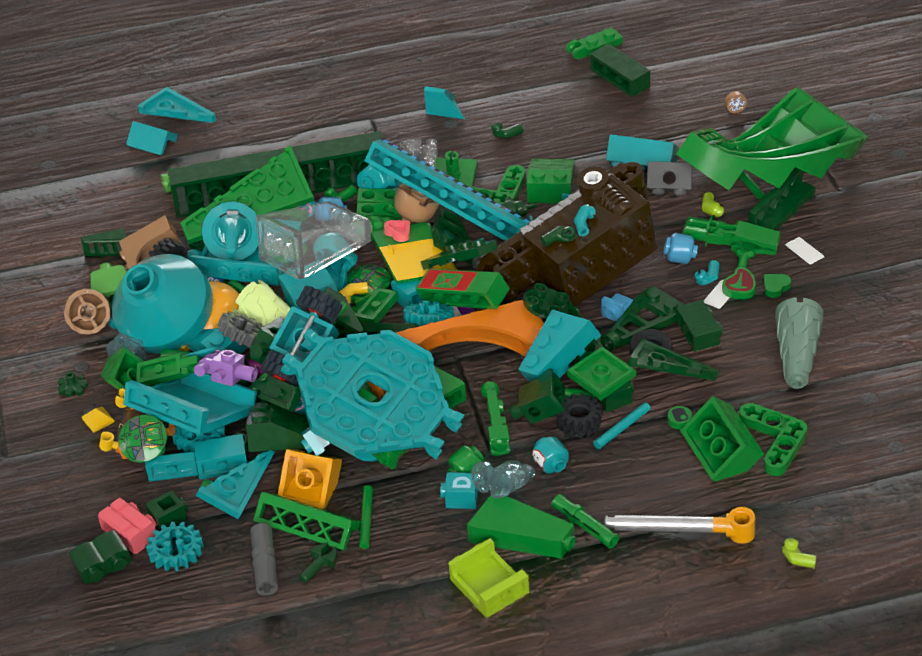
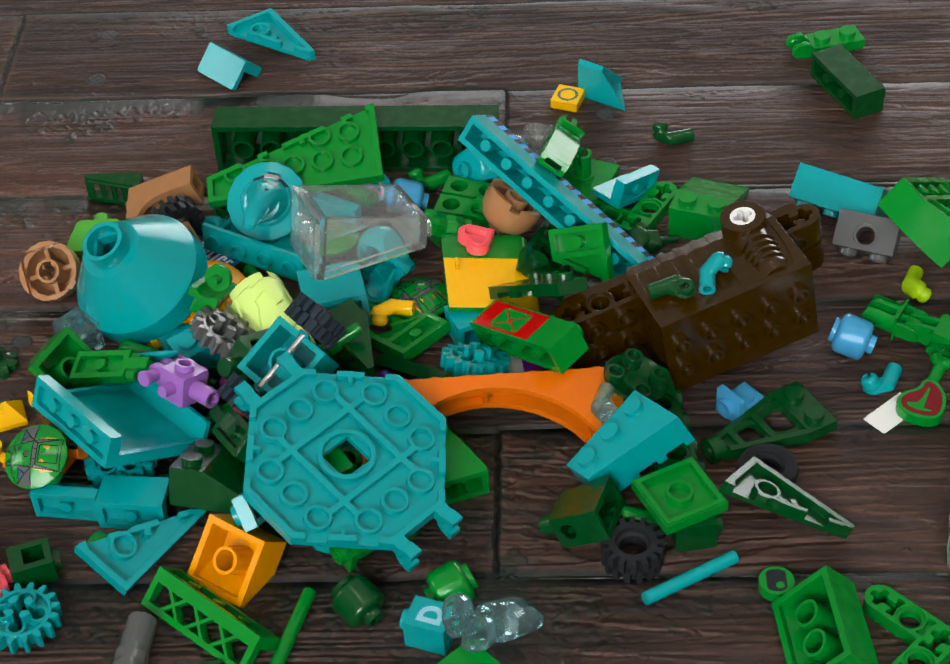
camera: 15 degrees right, 0 degrees up
green plate [480,381,510,455] -> none
teal head [532,437,569,473] -> none
dark green brick [676,300,723,352] -> none
none -> green hips [187,264,237,314]
none -> dark green head [331,575,385,629]
none -> arm [536,114,585,178]
none -> green wing [548,222,615,282]
none -> yellow tile [550,84,585,112]
none -> clear light blue arm [591,382,618,424]
none -> teal panel [592,164,660,209]

